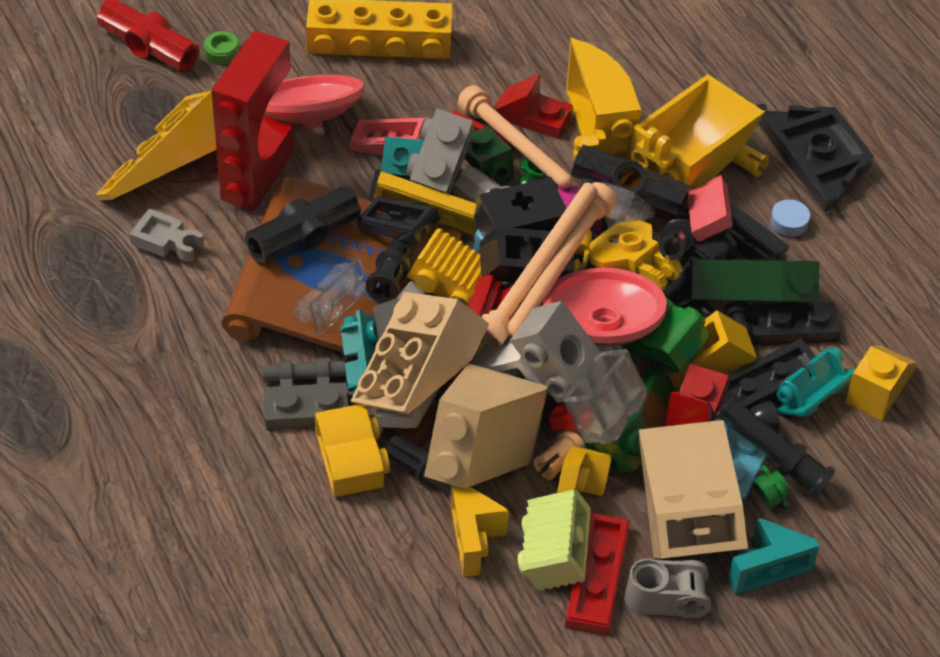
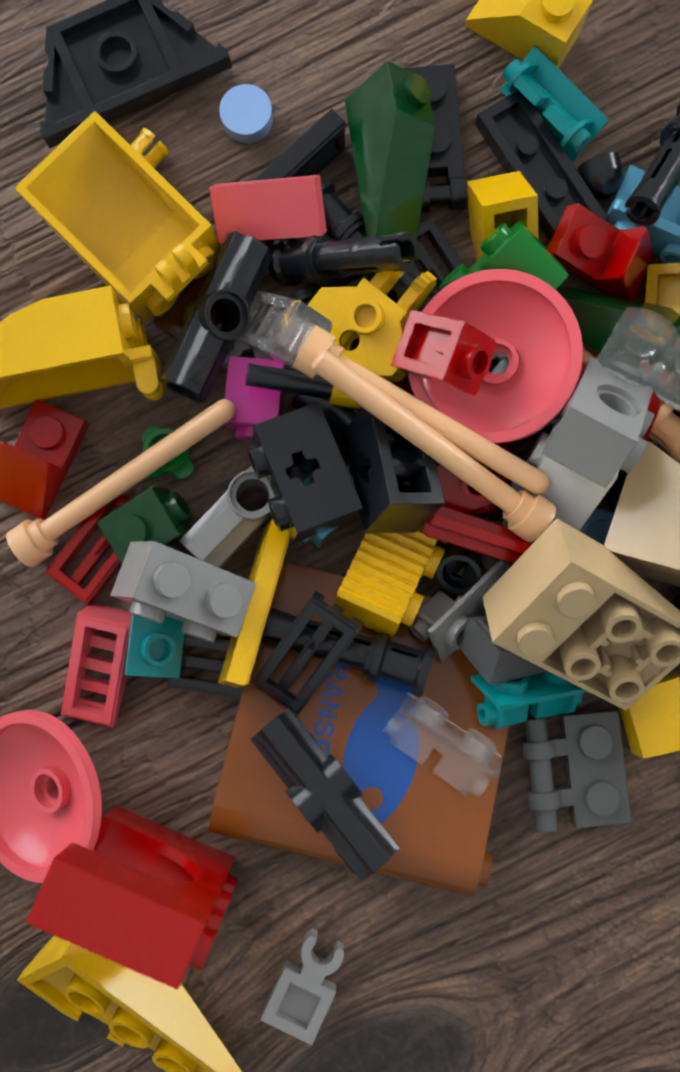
camera: 85 degrees left, 35 degrees up
none -> red bracket [391,310,496,395]

